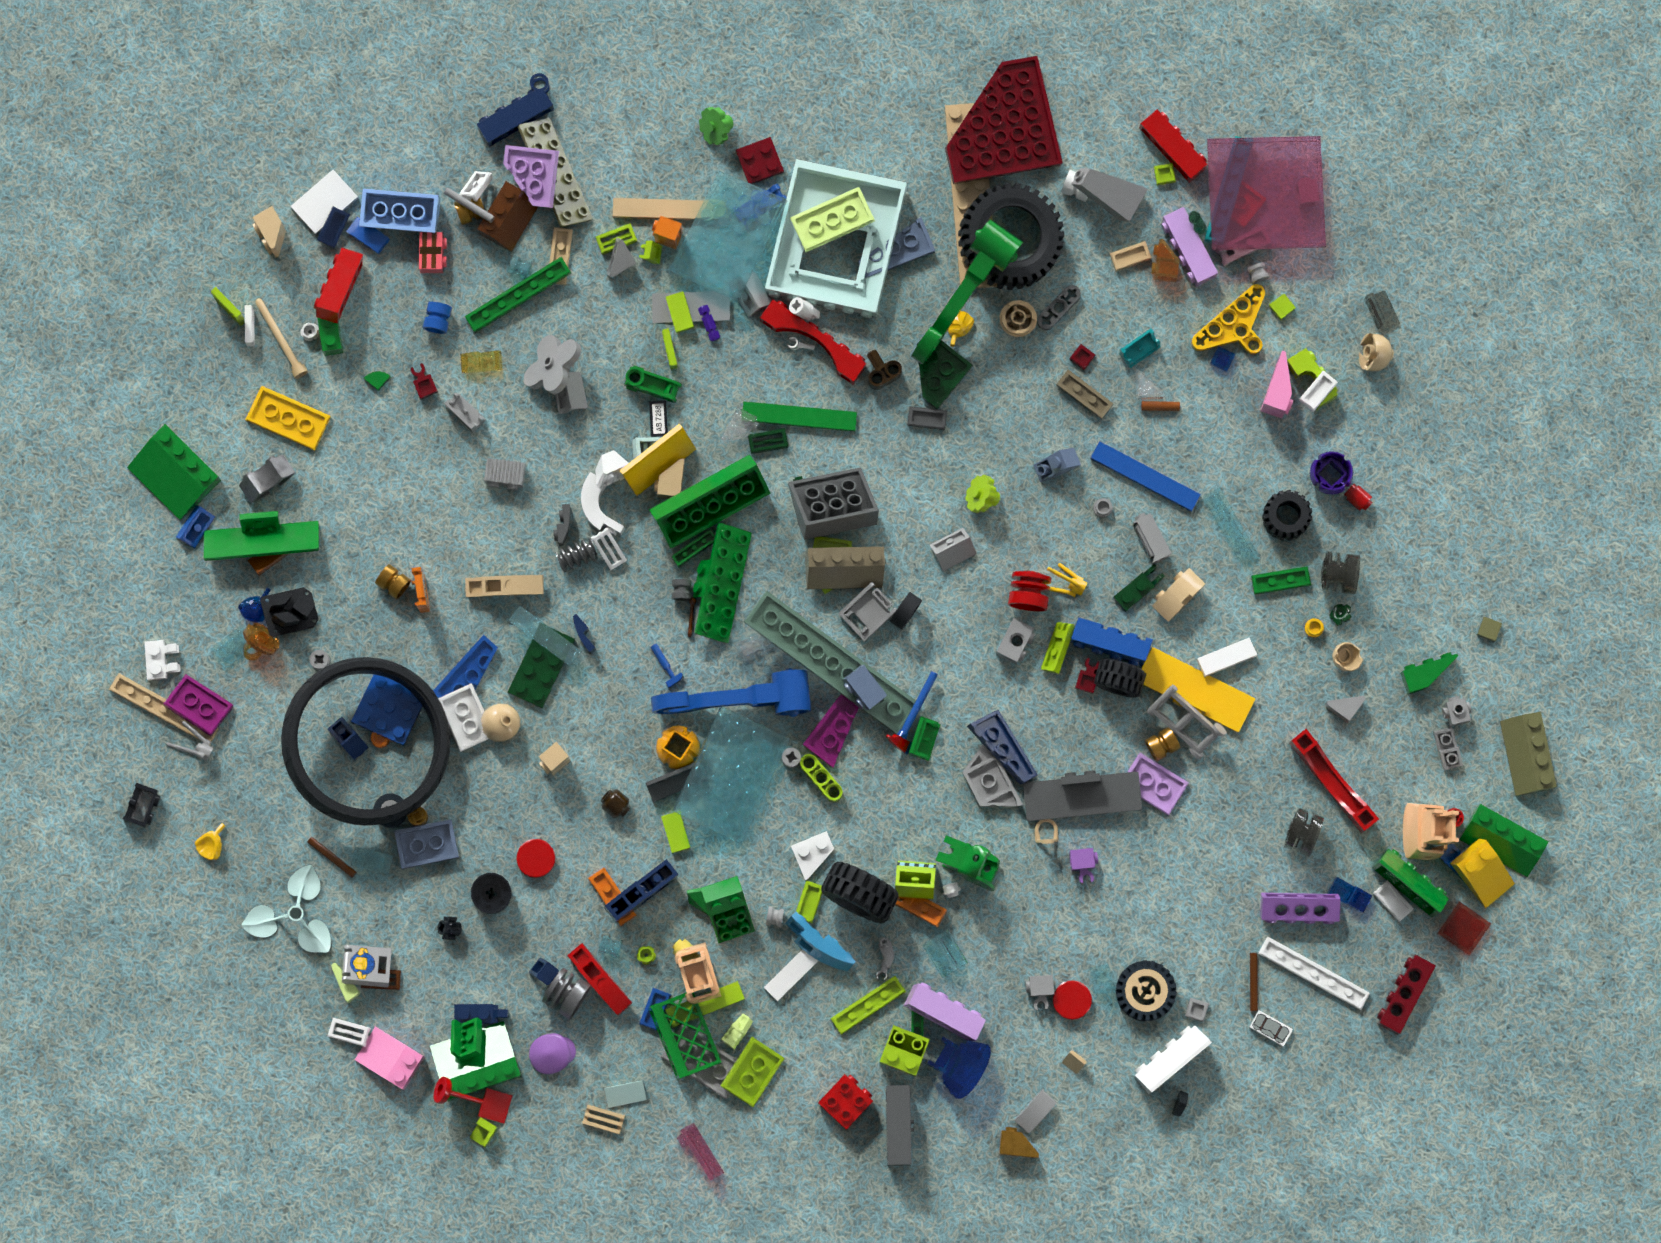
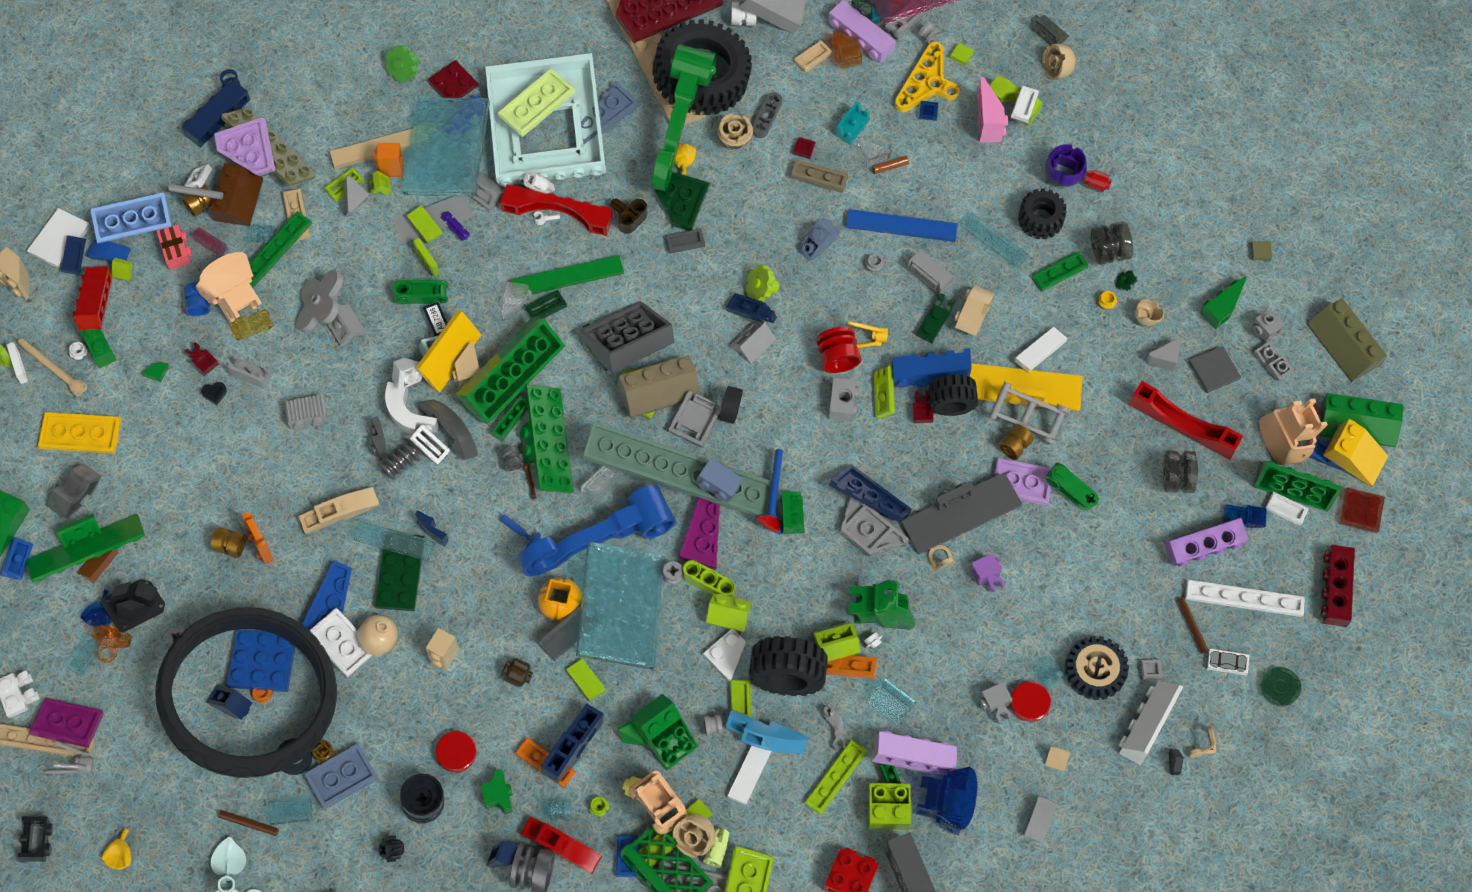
camera: 20 degrees left, 15 degrees down
pearl gold slope [999,1127,1039,1158] -> none
none -> lime tile [112,258,132,281]
none -> clear pink piece [192,227,228,257]
none -> light nougat piece [196,252,261,323]
none -> black tile [201,382,227,406]
none -> dark grey slope [419,400,478,460]
none -> green brick [481,769,513,814]
none -> tan cylinder [673,815,716,857]
none -> lime brick [706,593,752,632]
none -> dark blue hinge [726,293,777,323]
none -> green piece [1044,462,1099,511]
none -> dark grey tile [1189,346,1241,393]
none -> tan piece [1189,725,1216,758]
none -> clear green tile [1260,667,1301,707]

